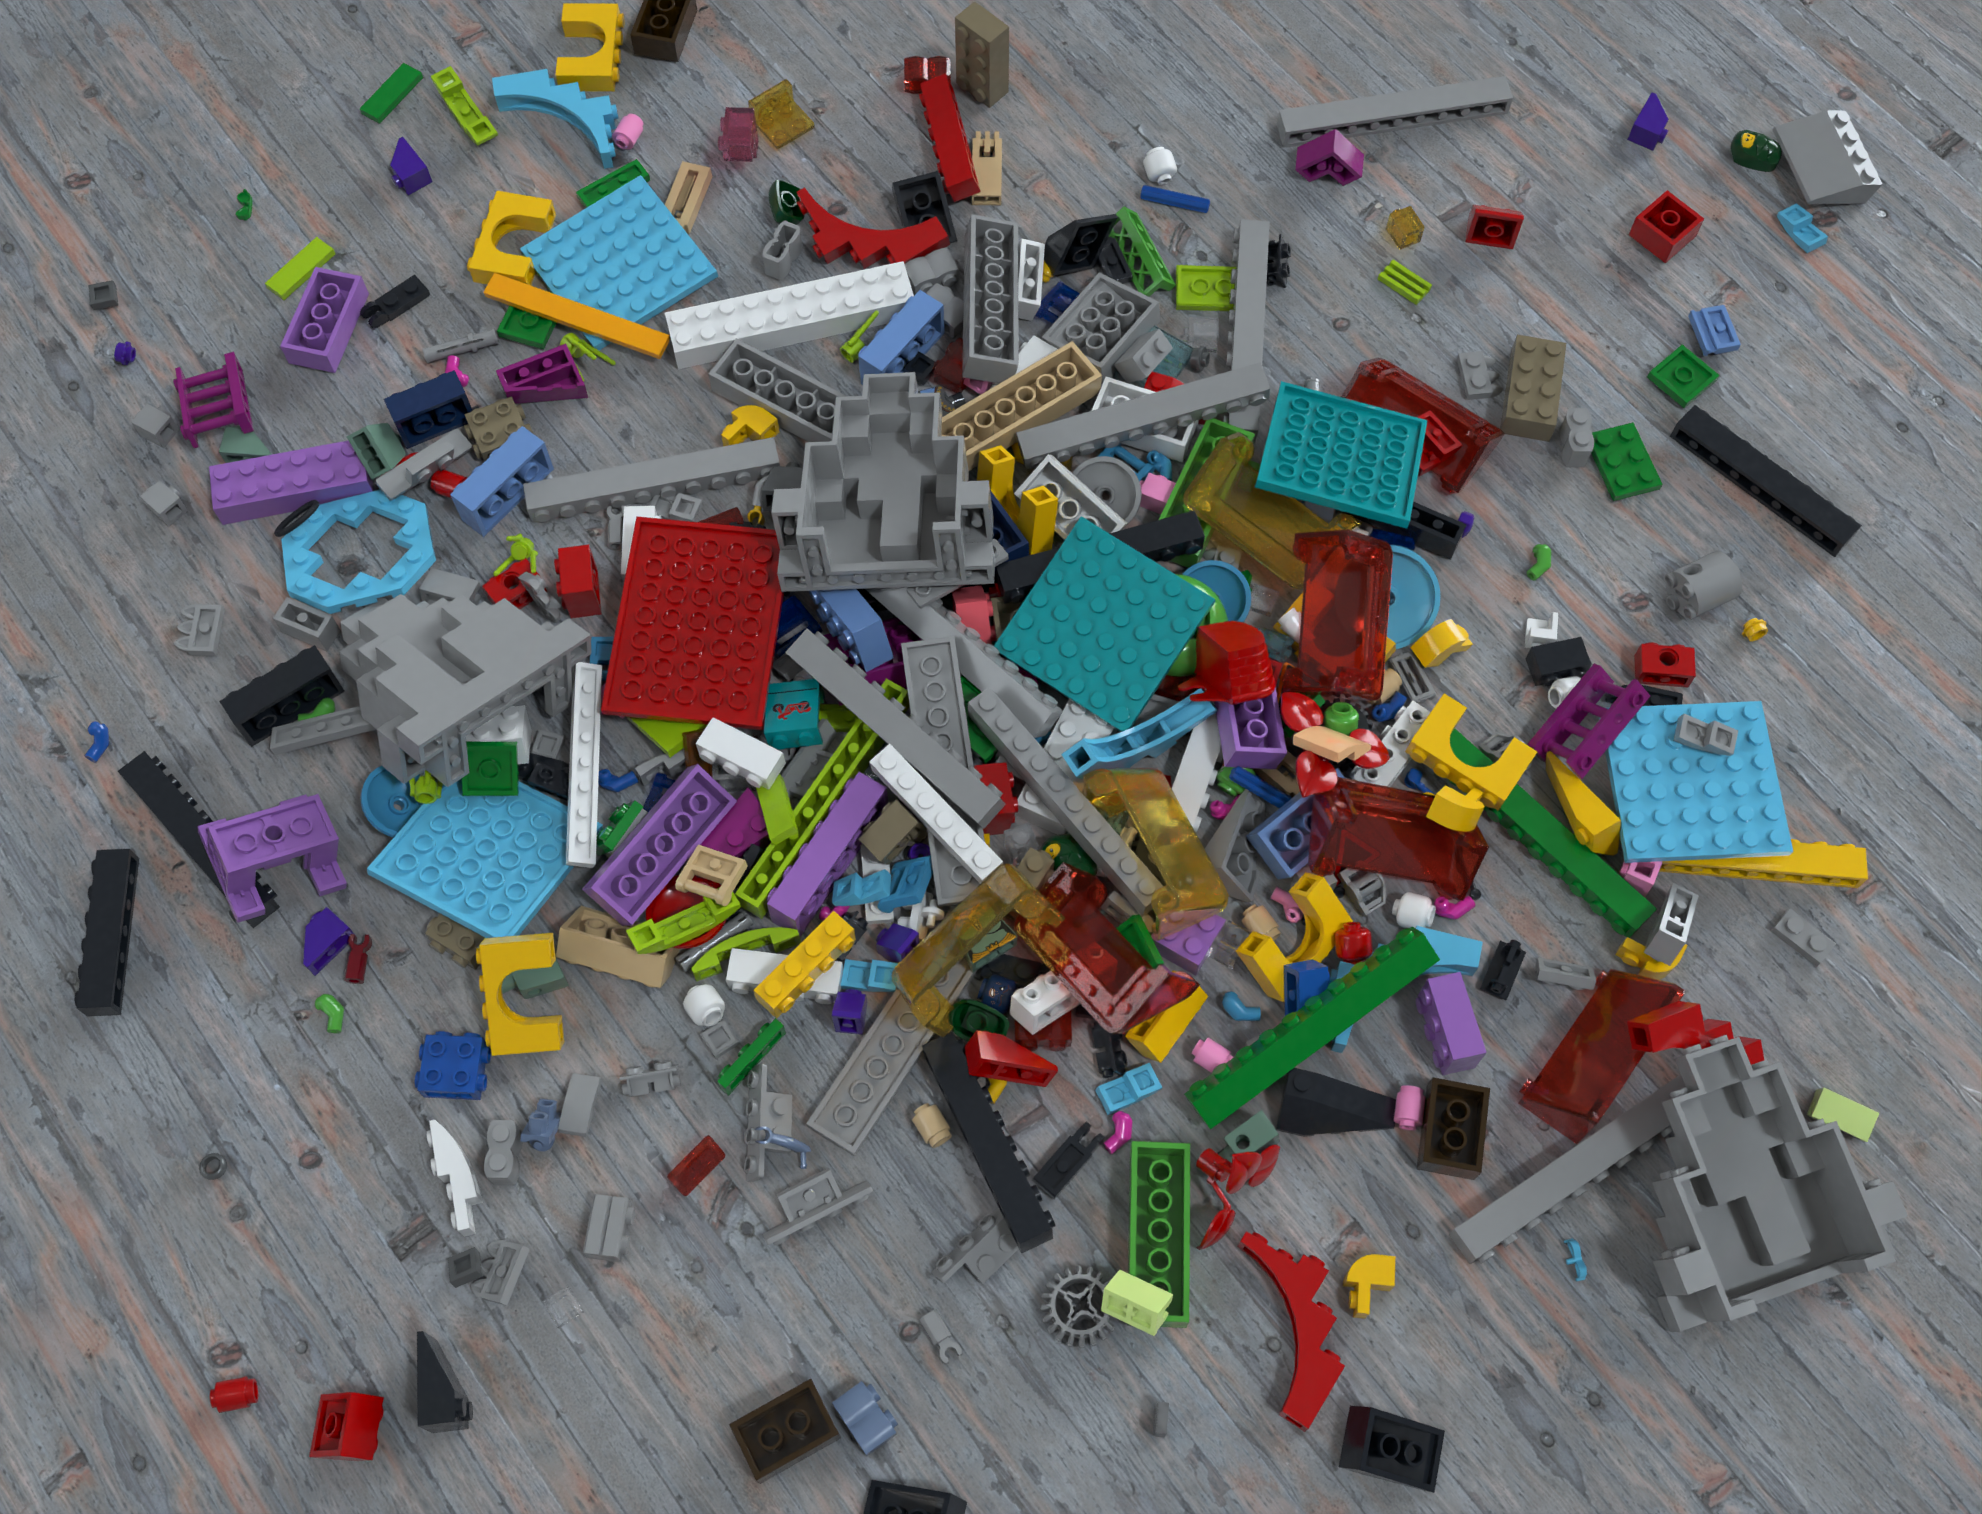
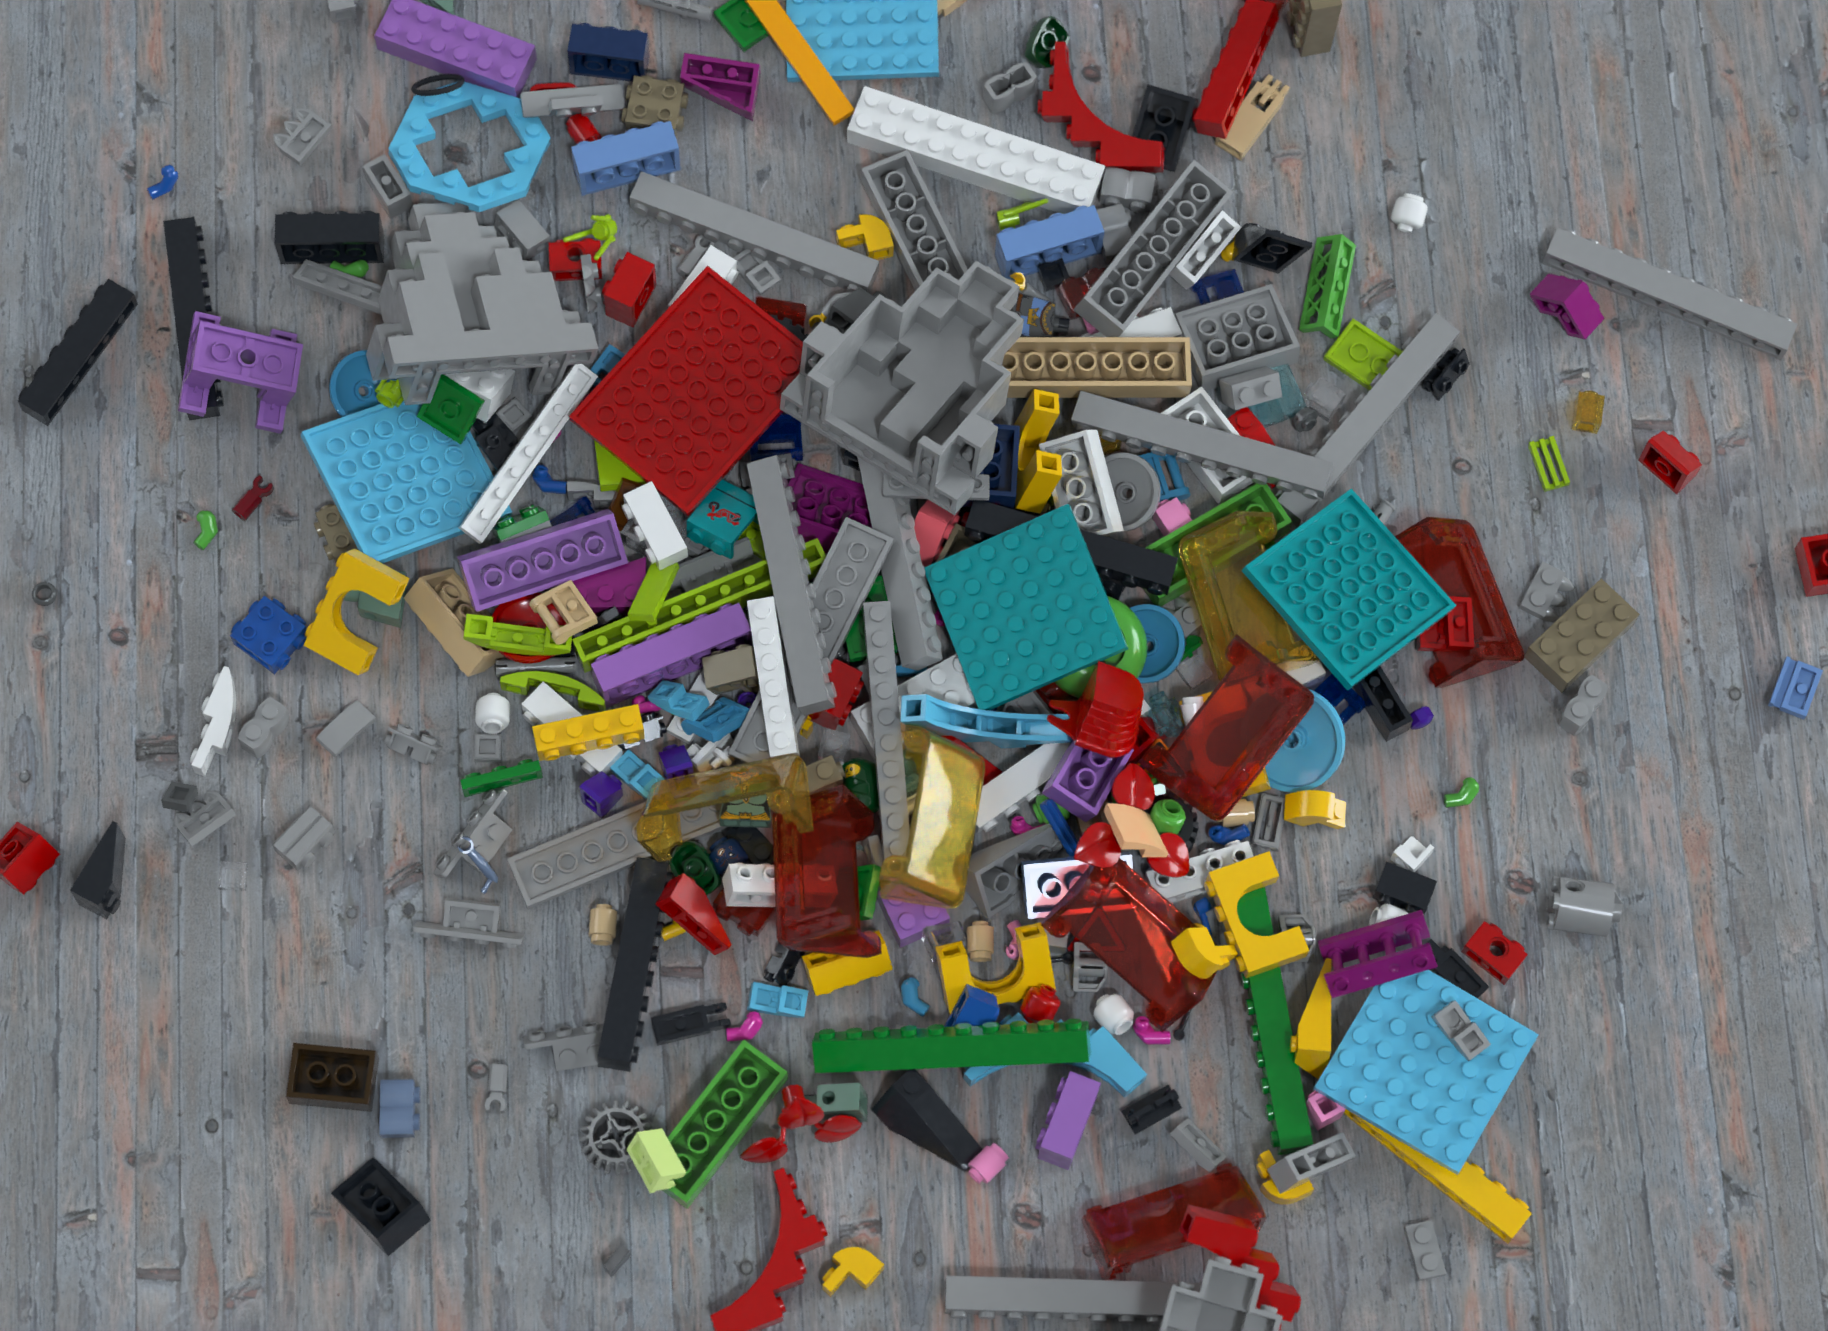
camera: 30 degrees right, 5 degrees up
dark purple slope [303,907,356,976] -> none
sand green torso [347,423,406,479] -> none
dark pink arm [445,355,469,387] -> none
sand blue hips [521,1099,561,1151] -> none
lime plant [560,333,616,382] -> none
clear red slope [667,1135,726,1196] -> none
medium blue brick [809,589,894,672] -> none
black hinge [1097,236,1133,284] -> none
blue axle [1140,185,1210,213] -> none
dark azure arm [1147,450,1172,481] -> none
bright pink brick [1191,1037,1234,1073] -> none
dark brown brick [1417,1077,1490,1180] -> none
green plate [1591,422,1663,501] -> none
green plate [1647,344,1720,408] -> none
black brick [1670,405,1862,557] -> none
yellow plate [1742,618,1768,642] -> none

